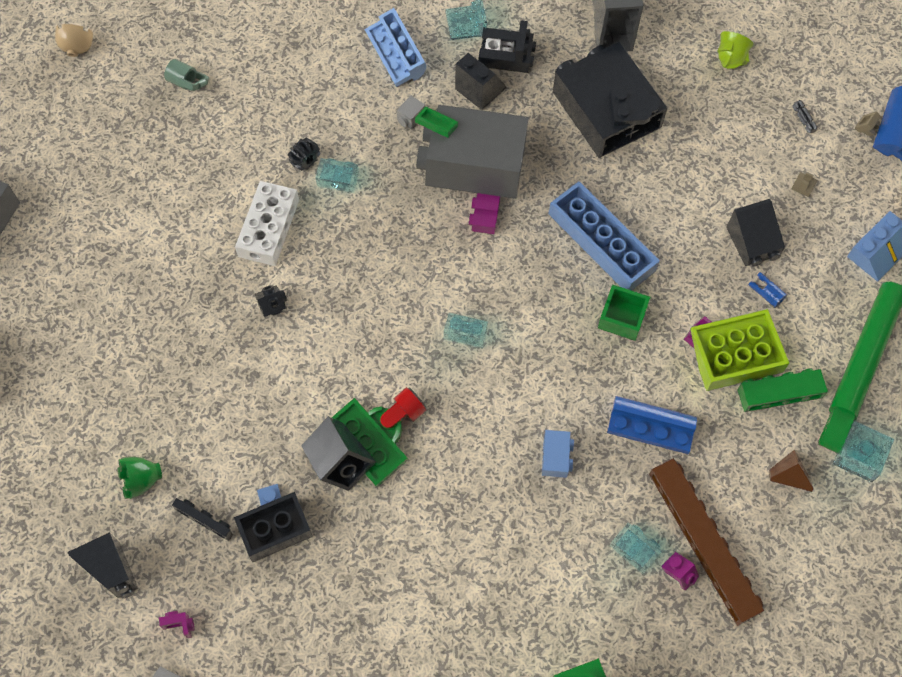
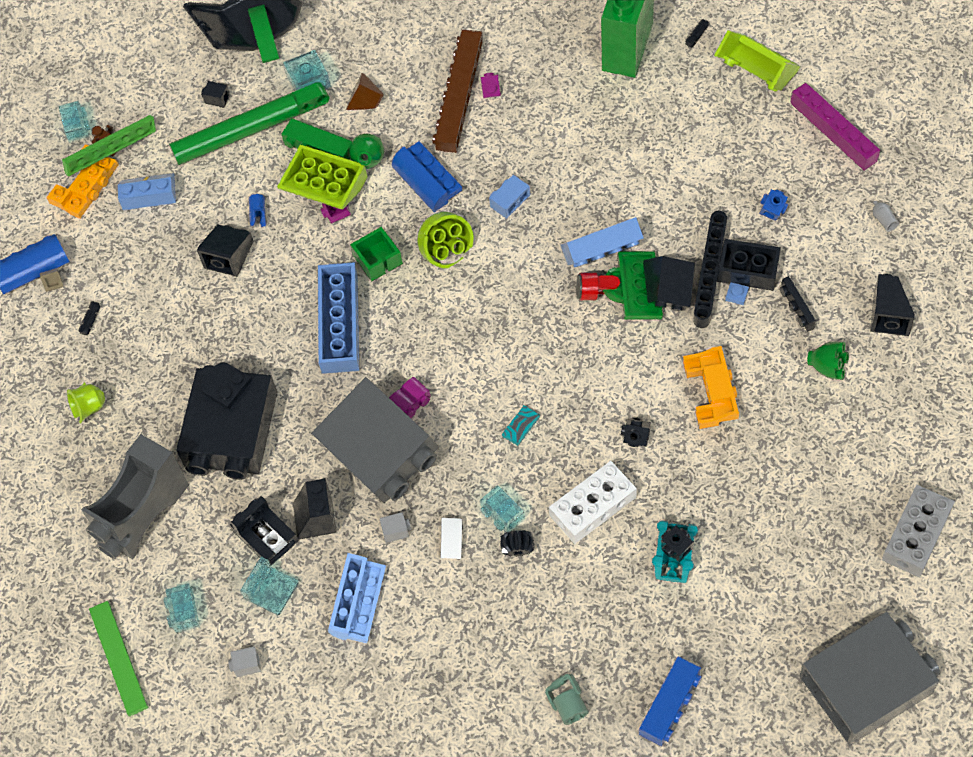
camera: 135 degrees left, 5 degrees down
magenta bracket [158,611,195,638] -> none
green tile [415,106,458,138] -> none
clear light blue brick [444,313,488,348] -> none
clear light blue brick [610,522,662,574] -> none
dark tan tile [791,172,818,197] -> none
none -> green piece [349,133,385,169]
none -> lime cylinder [417,211,474,269]
none -> white slope [440,518,462,559]
none -> teal tile [502,405,540,446]
none -> medium blue brick [560,217,644,267]
none -> blue brick [639,656,702,747]
none -> teal piece [652,520,698,583]
none -> black brick [661,526,694,563]
none -> light orange bracket [683,346,739,429]
none -> black beam [693,211,727,328]
none -> blue brick [759,189,788,221]

